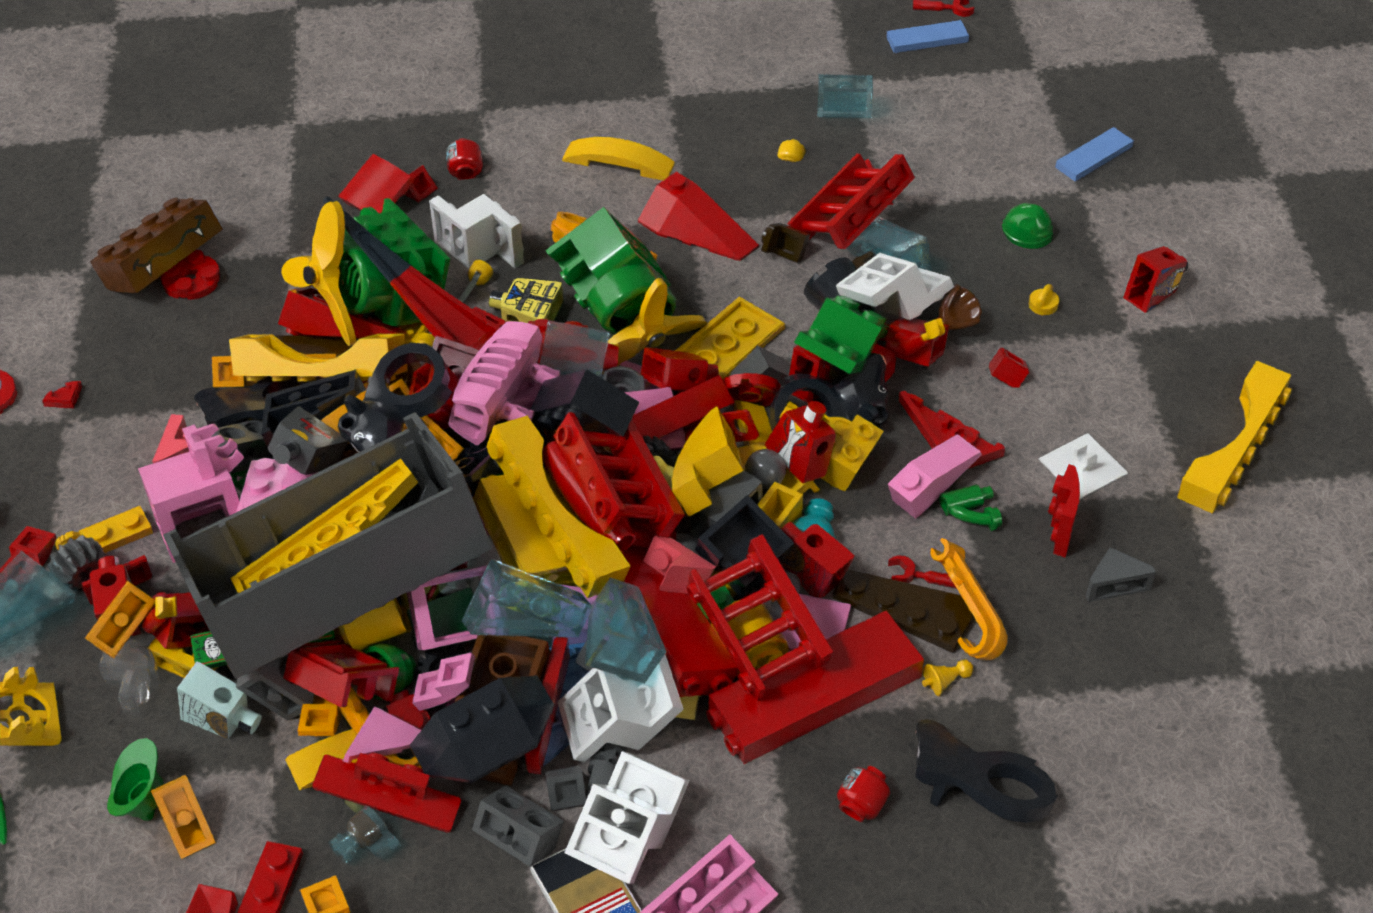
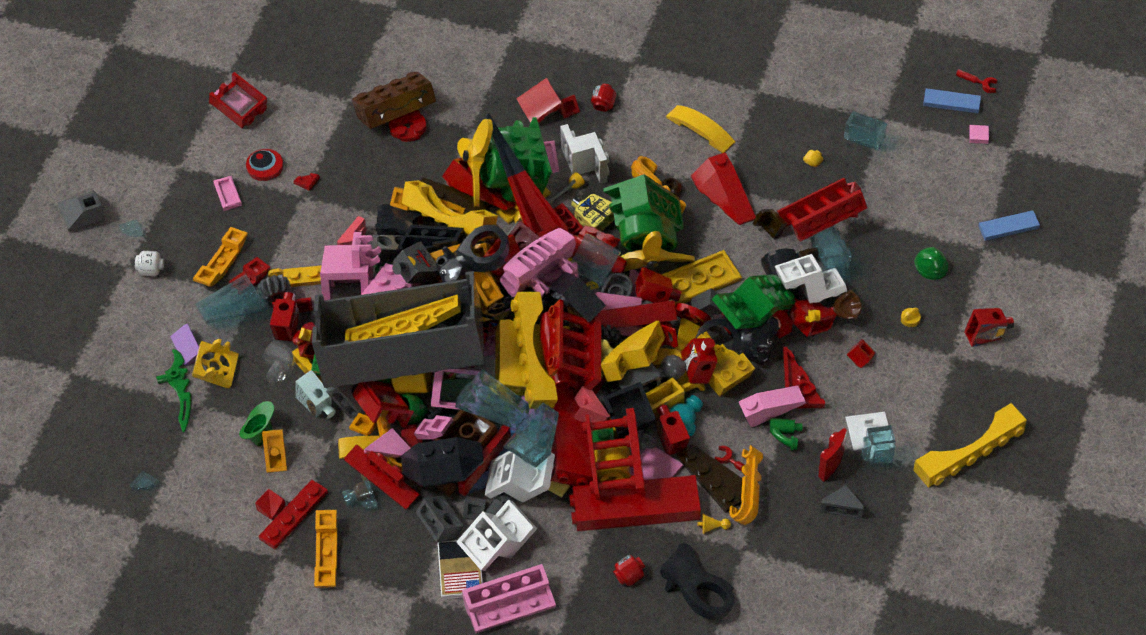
camera: 25 degrees right, 5 degrees up
light orange slope [85,581,155,658] -> none
none -> clear light blue brick [861,425,896,467]
none -> bright pink tile [969,125,989,144]

